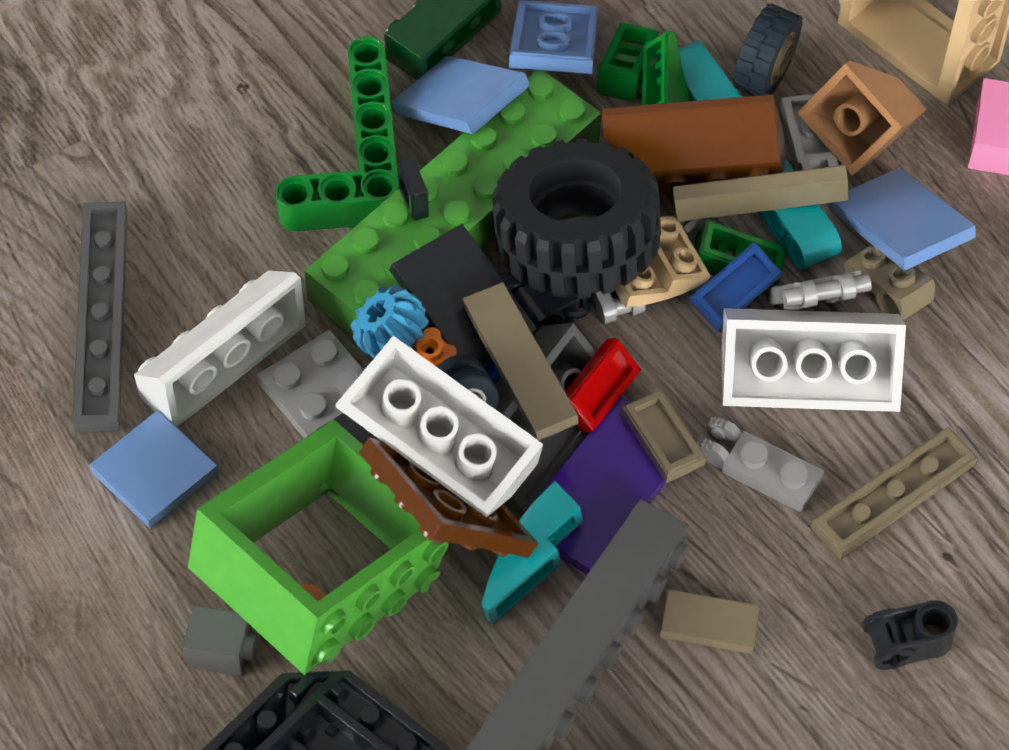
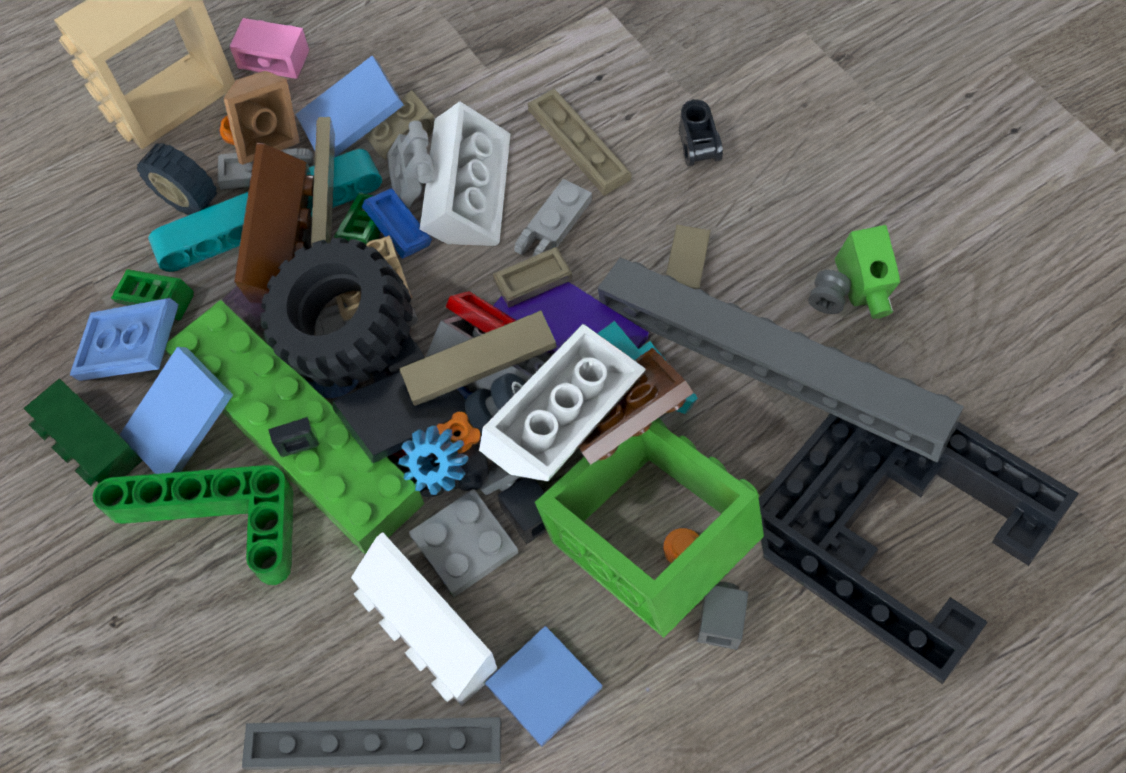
camera: 85 degrees left, 5 degrees up
green slope [642,30,689,105] -> none

